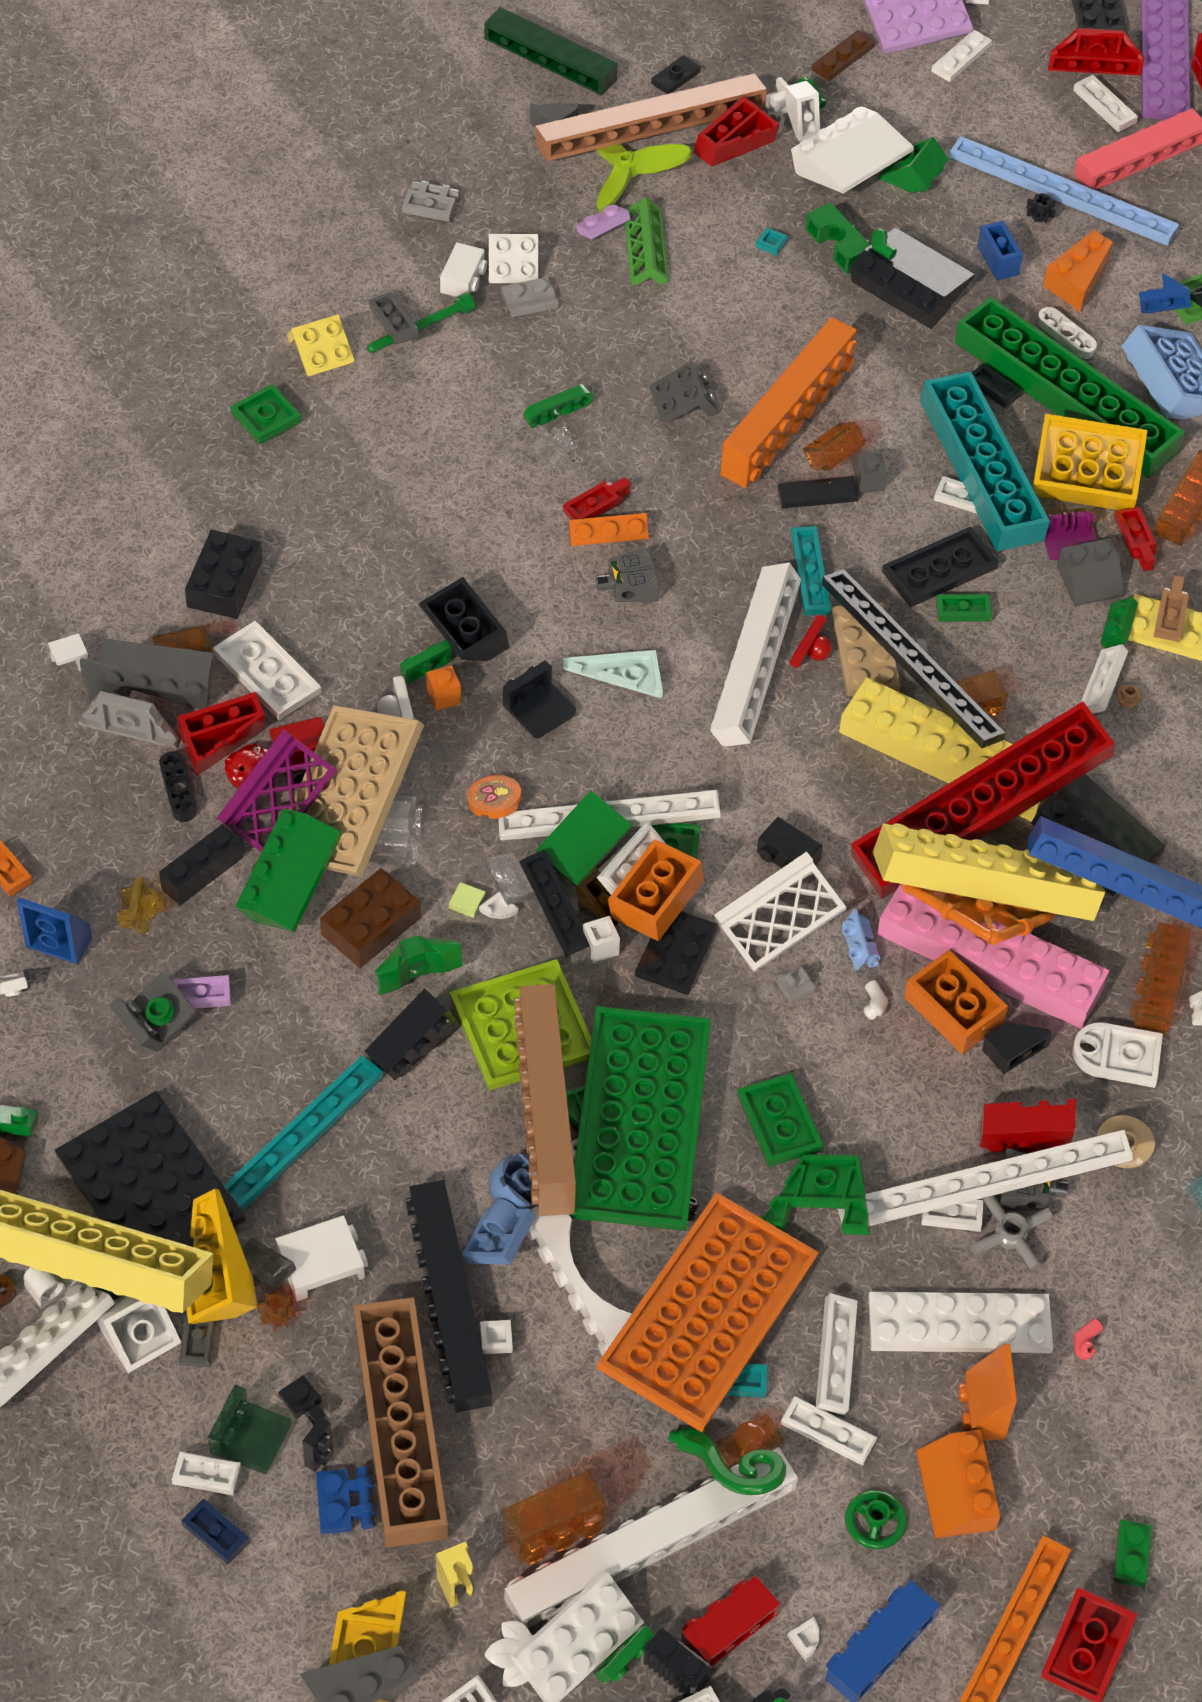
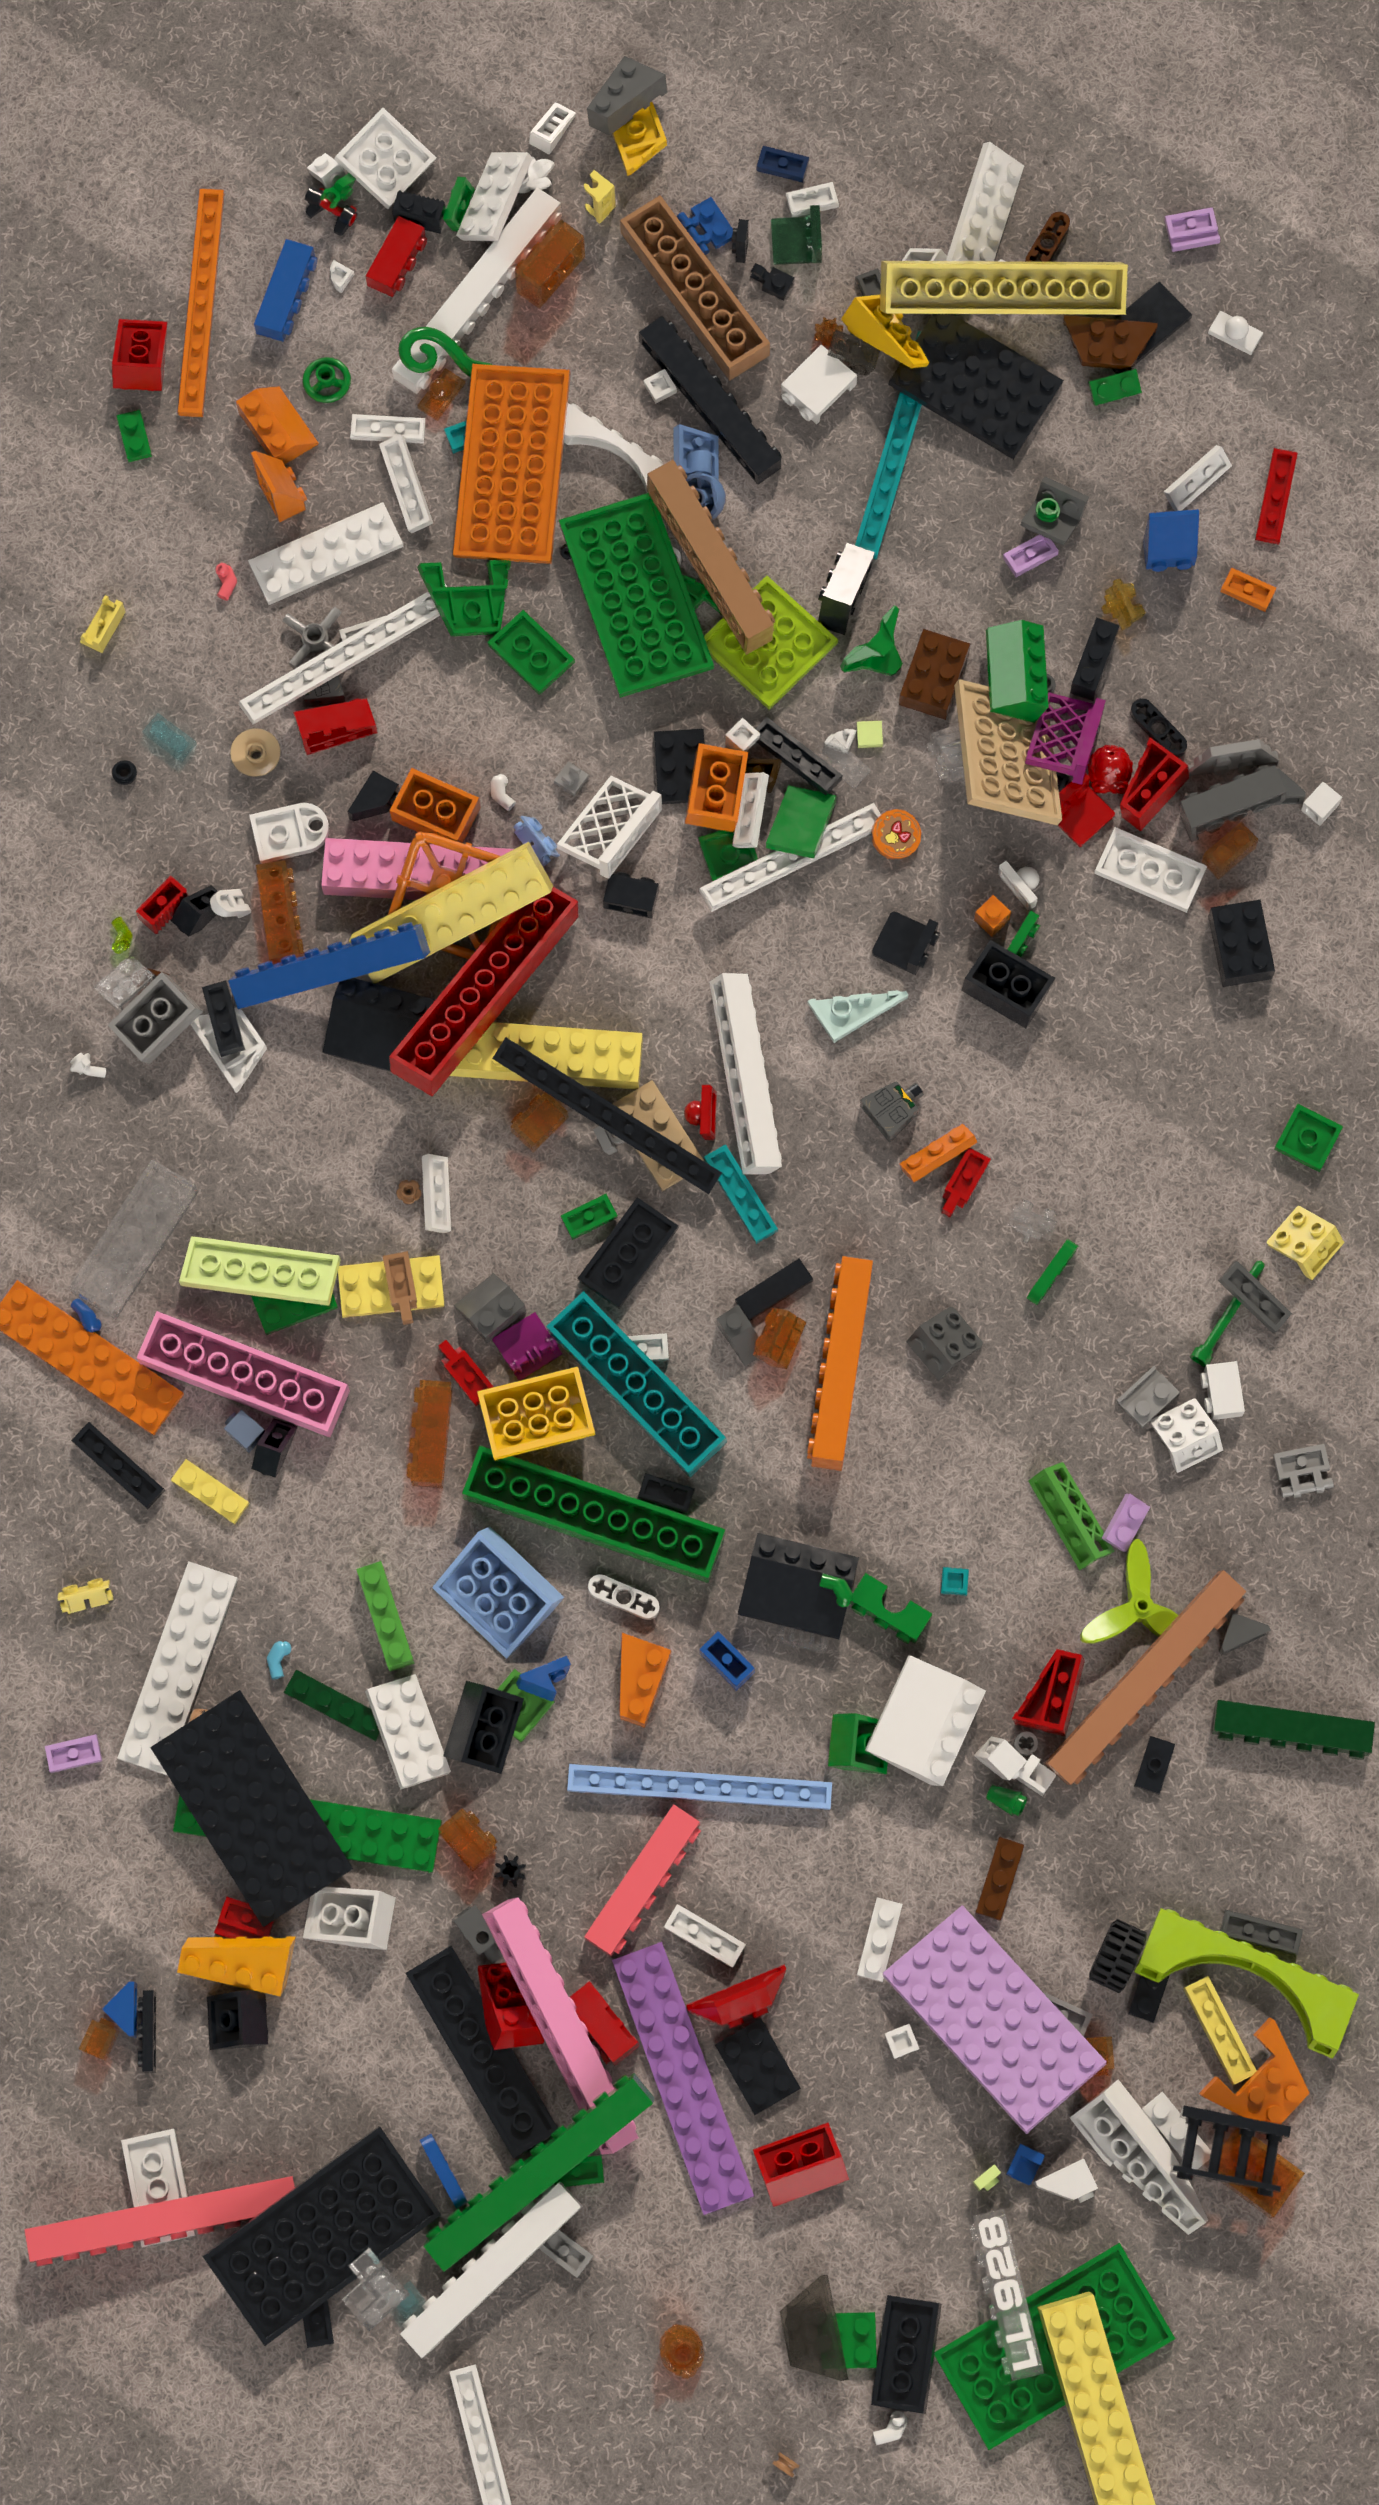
camera: 160 degrees right, 20 degrees up
black gear [1026,193,1056,223] -> none
green plate [1100,597,1138,648] -> none

